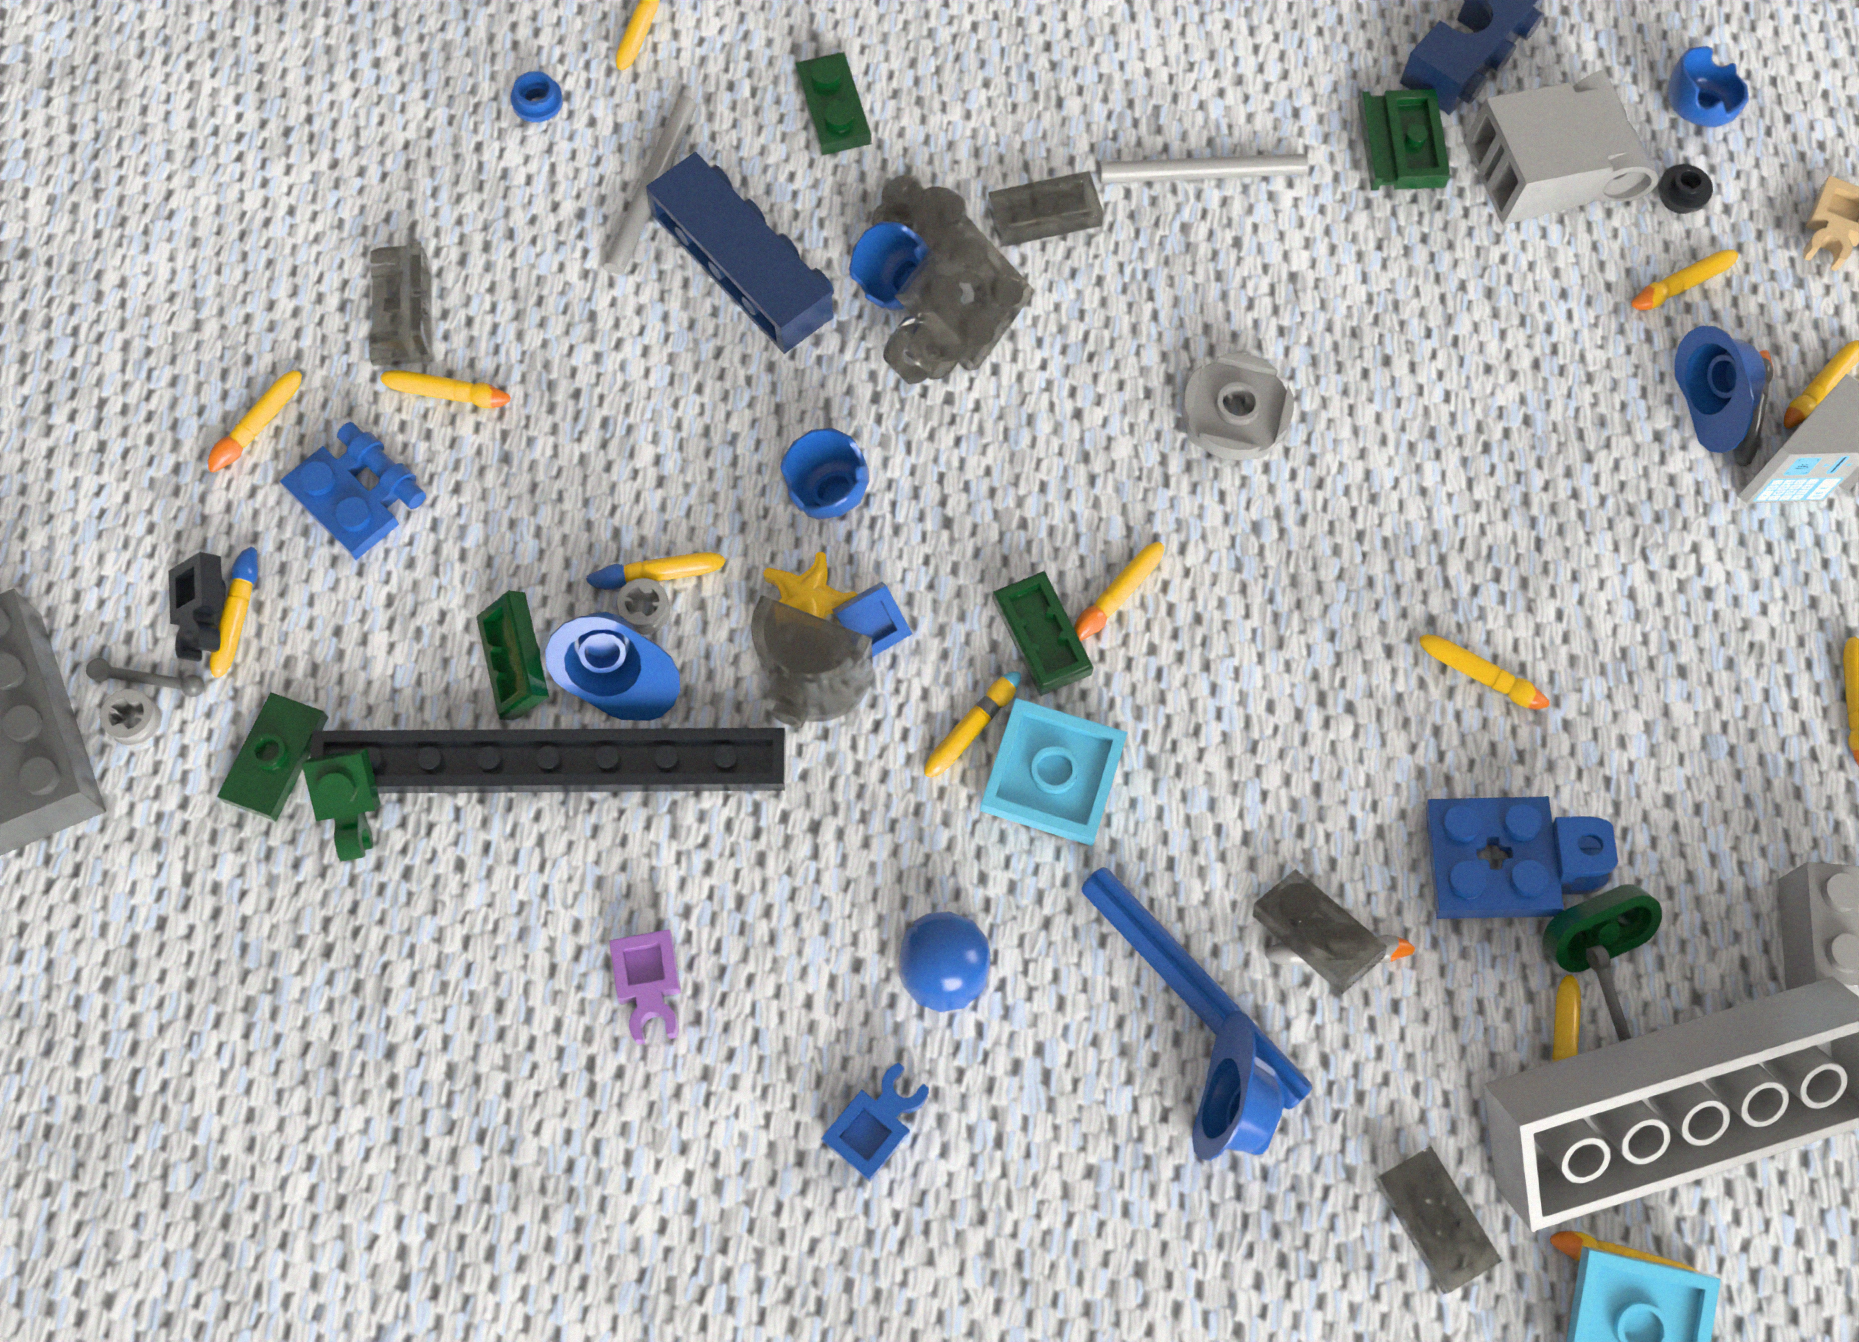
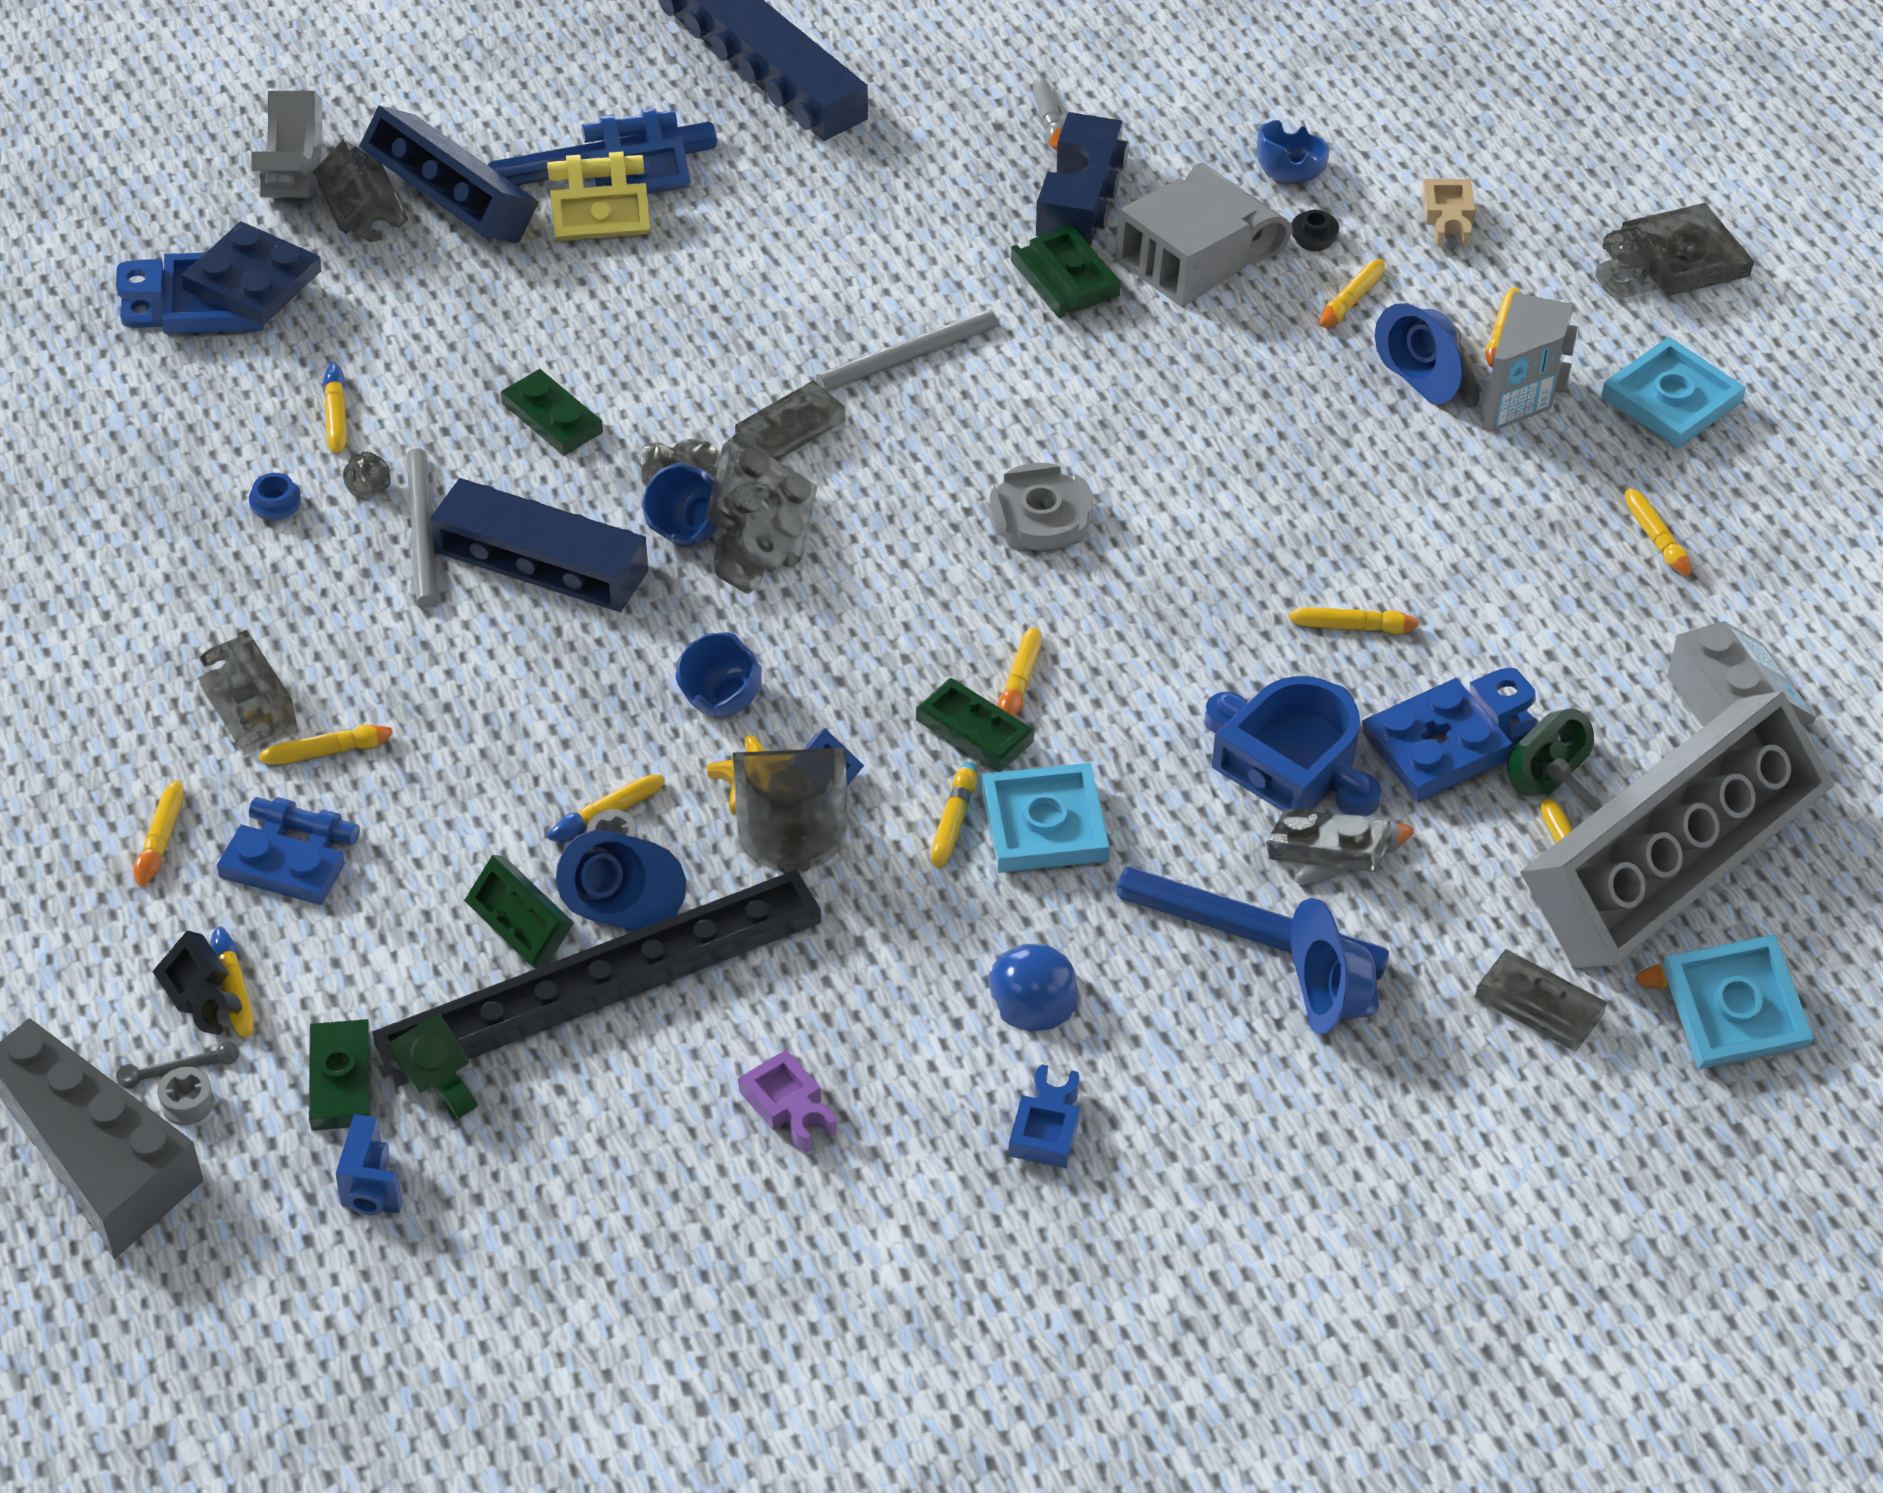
camera: 25 degrees left, 20 degrees down
none -> blue bracket [335,1114,403,1215]
none -> clear smoke plate [343,451,391,500]
none -> blue piece [1205,676,1381,822]

